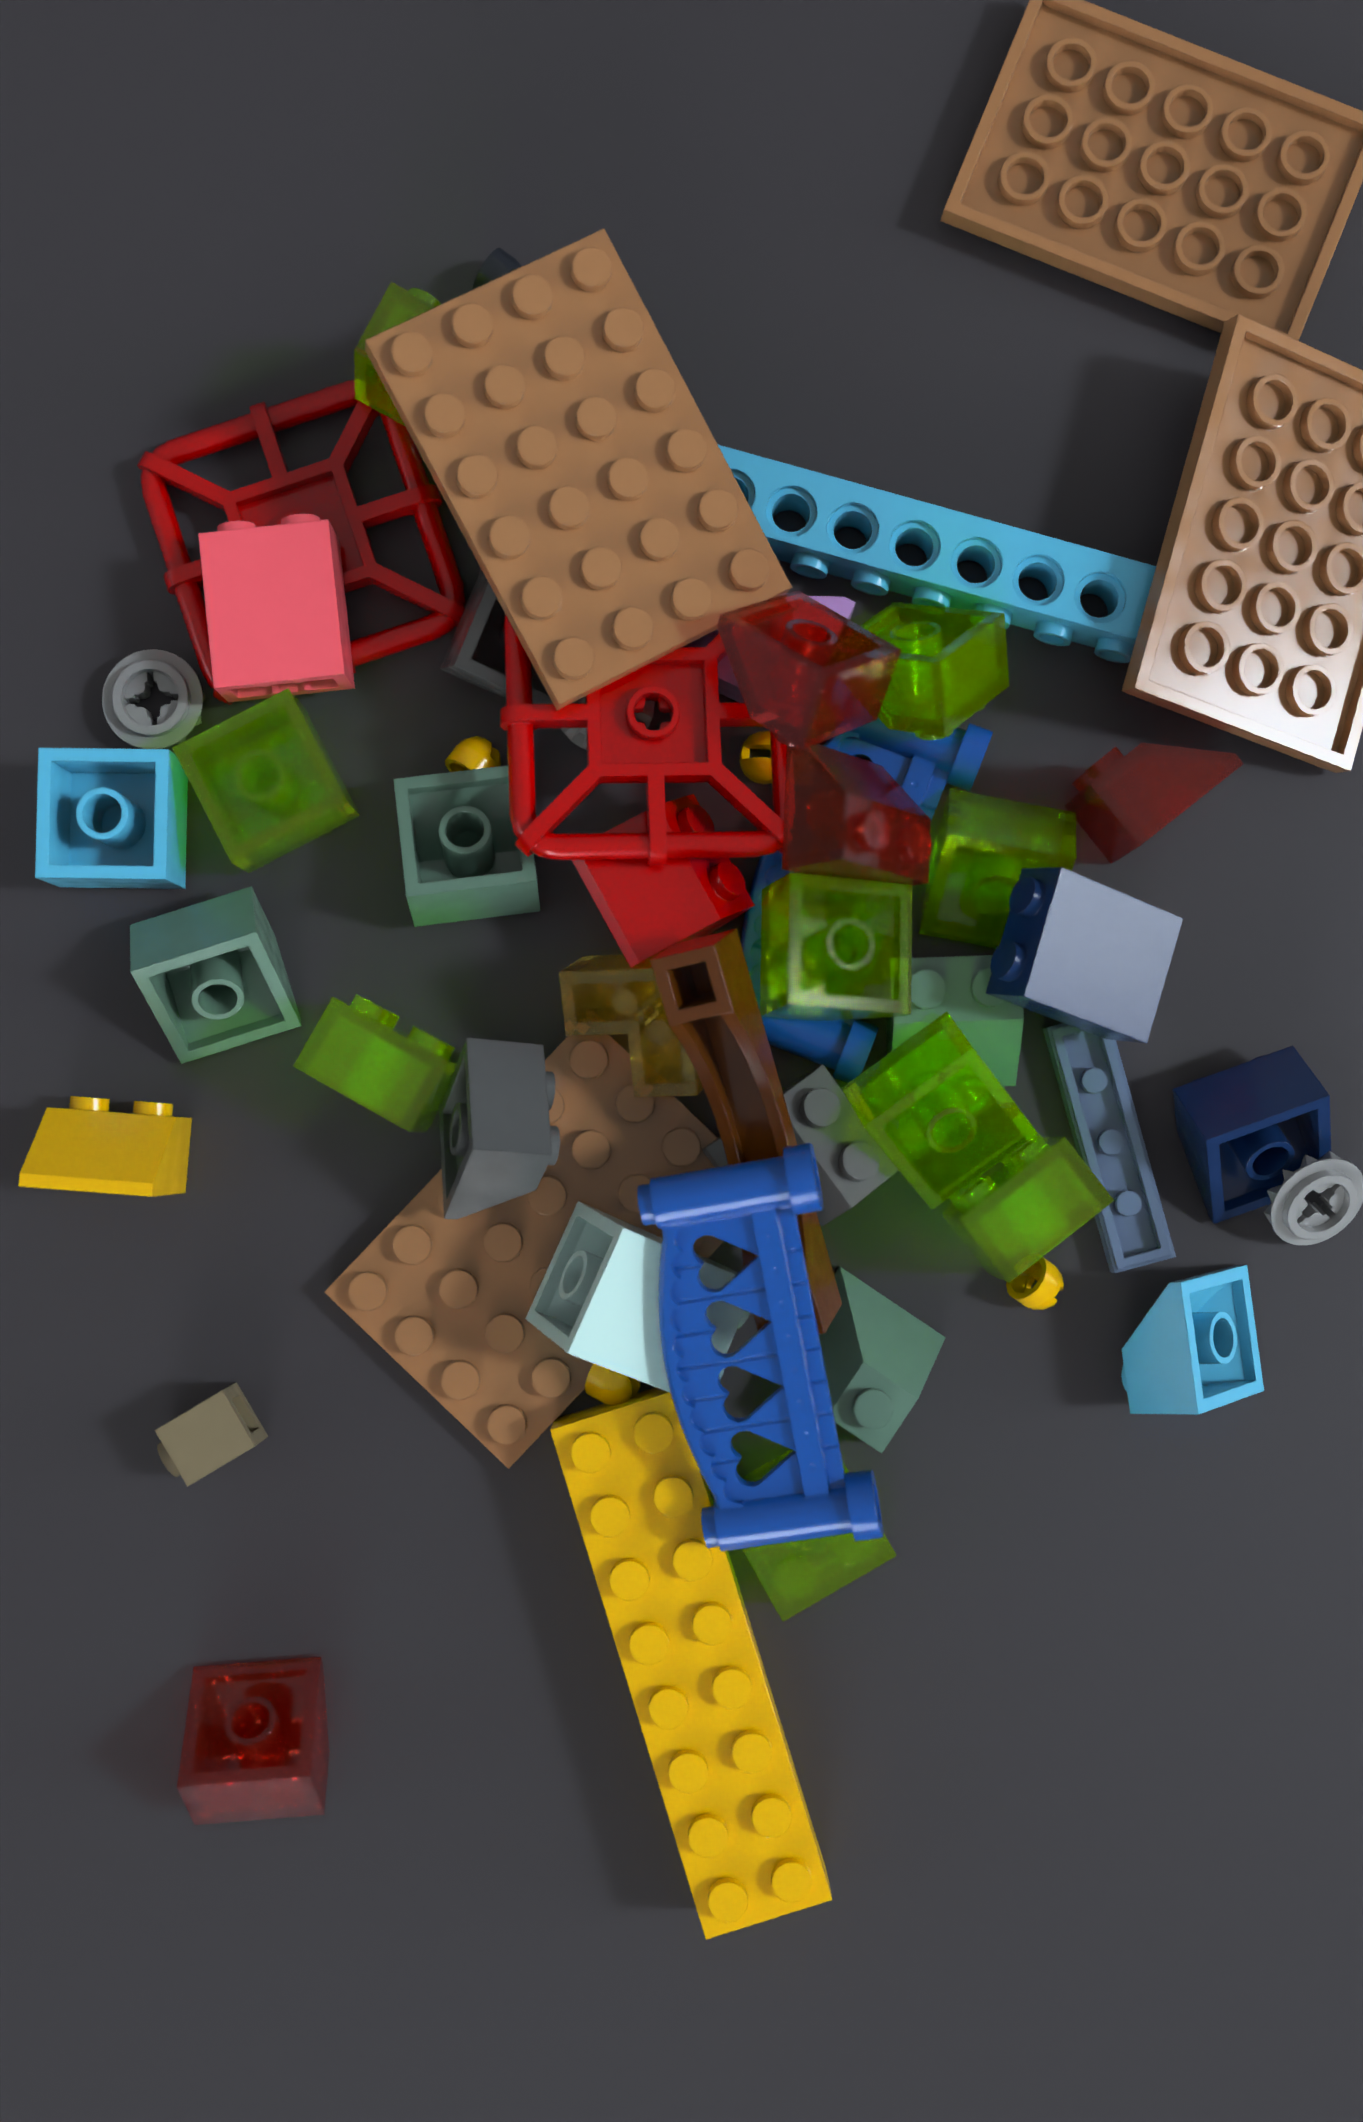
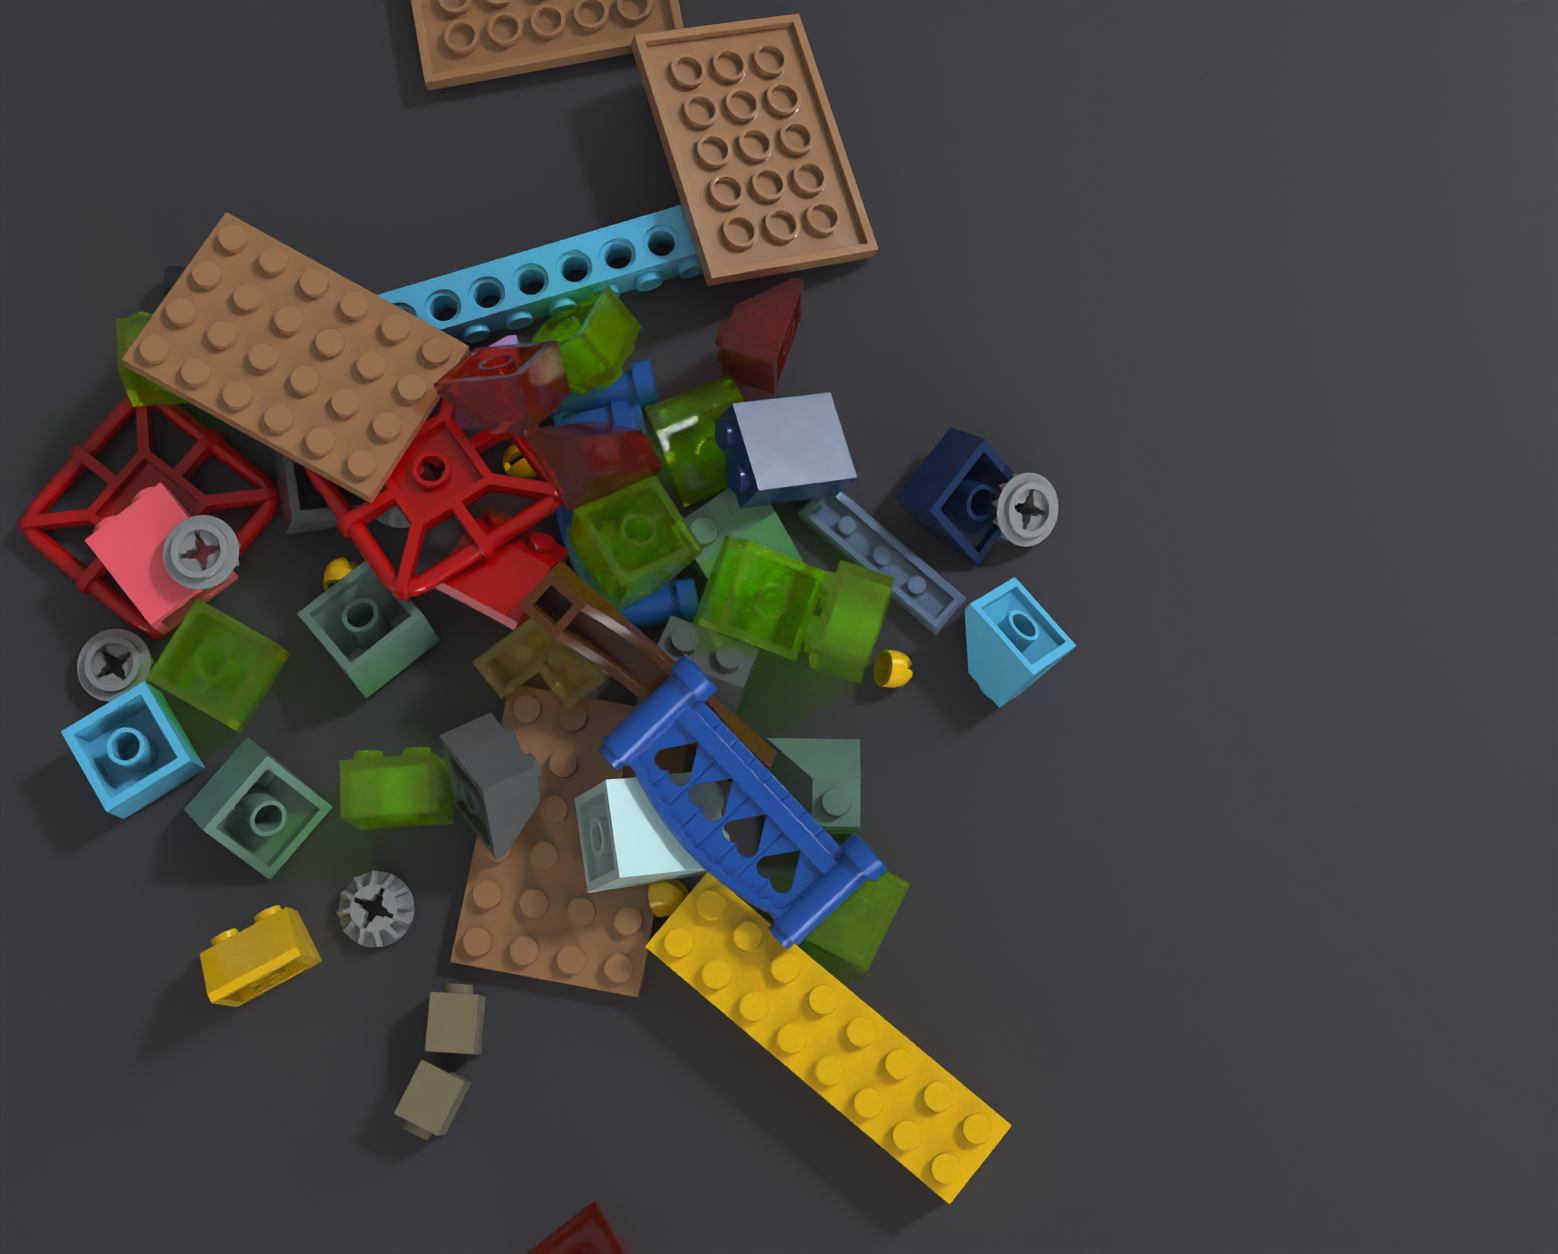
camera: 30 degrees left, 10 degrees down
none -> light grey gear [163,515,241,591]
none -> light grey gear [336,870,415,948]
none -> dark tan brick [425,983,486,1055]

